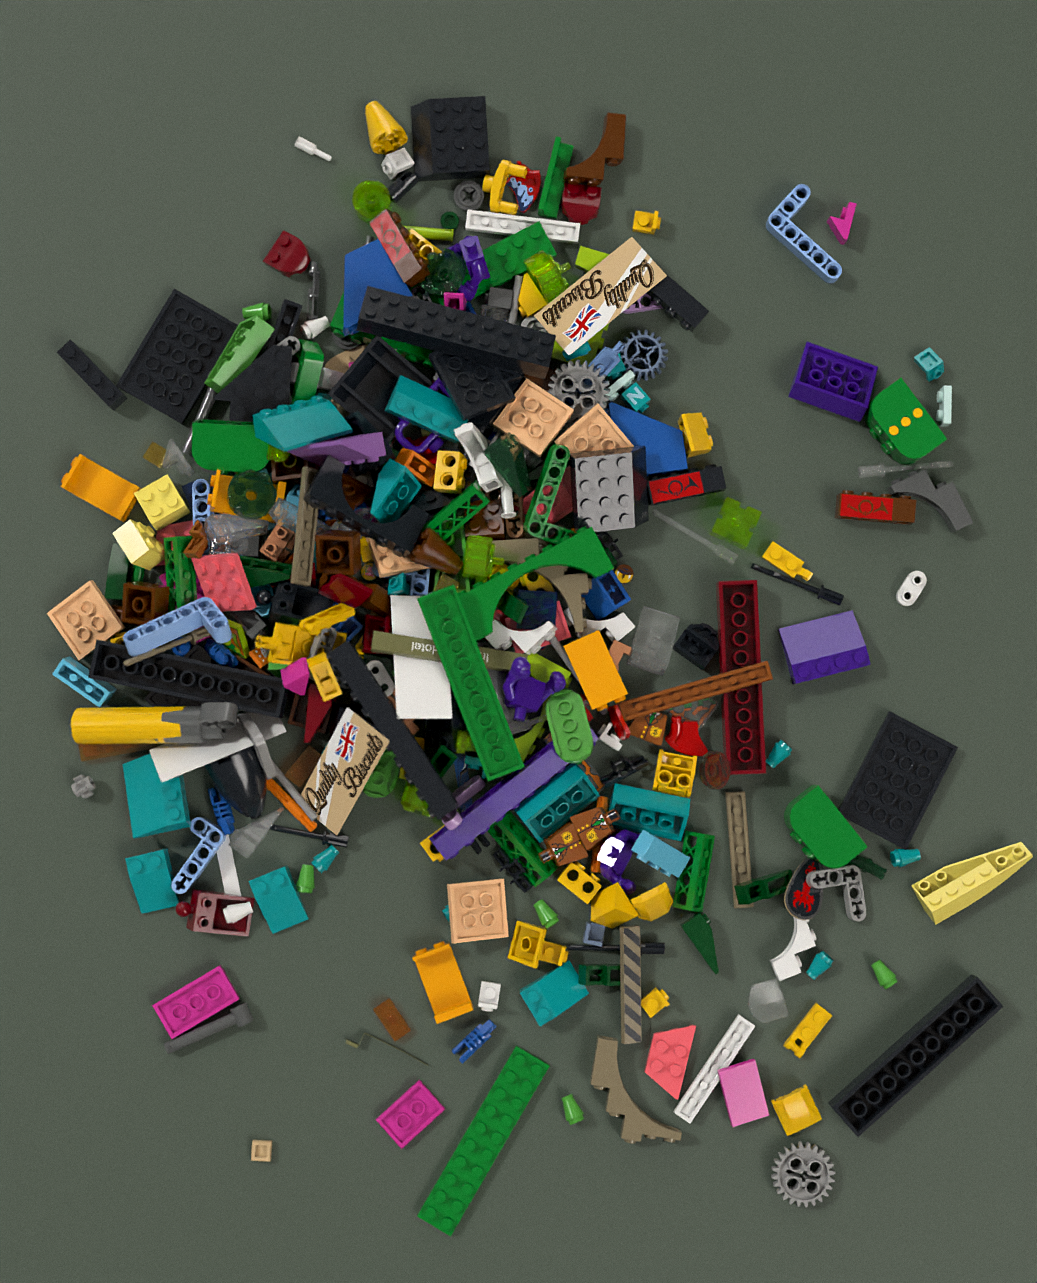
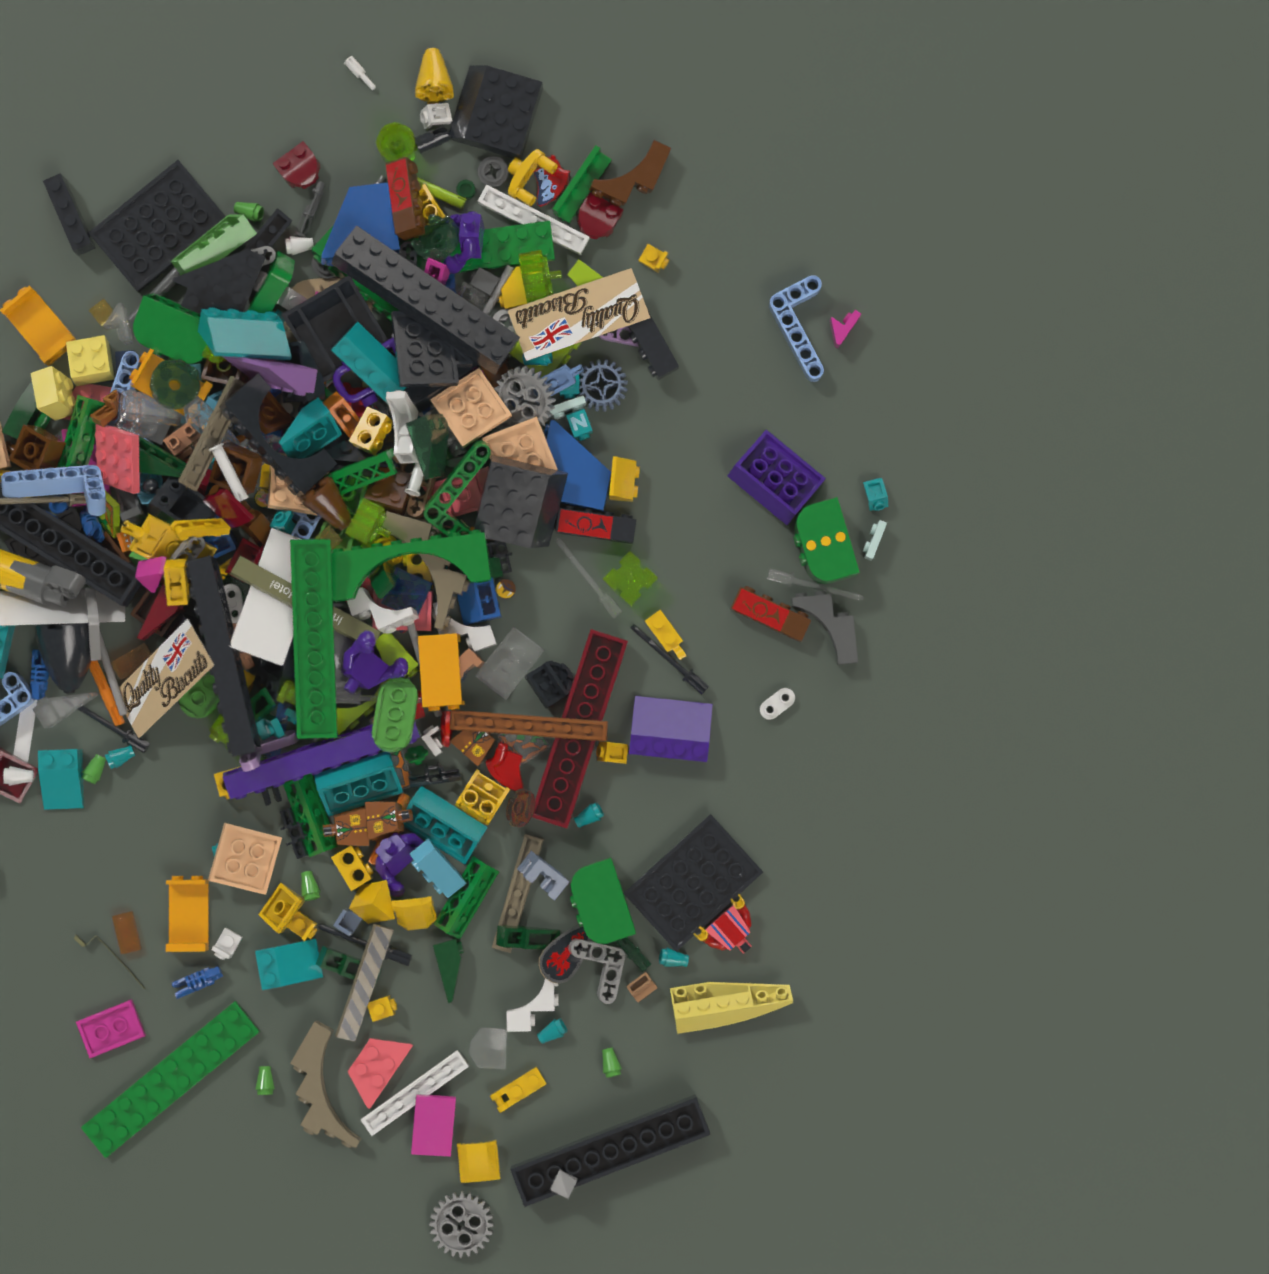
camera: 25 degrees right, 0 degrees up
none -> white pin [209,443,248,502]
none -> teal bracket [256,714,285,740]
none -> green plant [404,746,429,765]
none -> sand blue panel [517,850,569,901]
none -> light grey slope [550,1170,578,1199]
none -> yellow bracket [596,742,628,764]
none -> medium nougat piece [626,972,658,1002]
none -> torso [694,894,752,954]

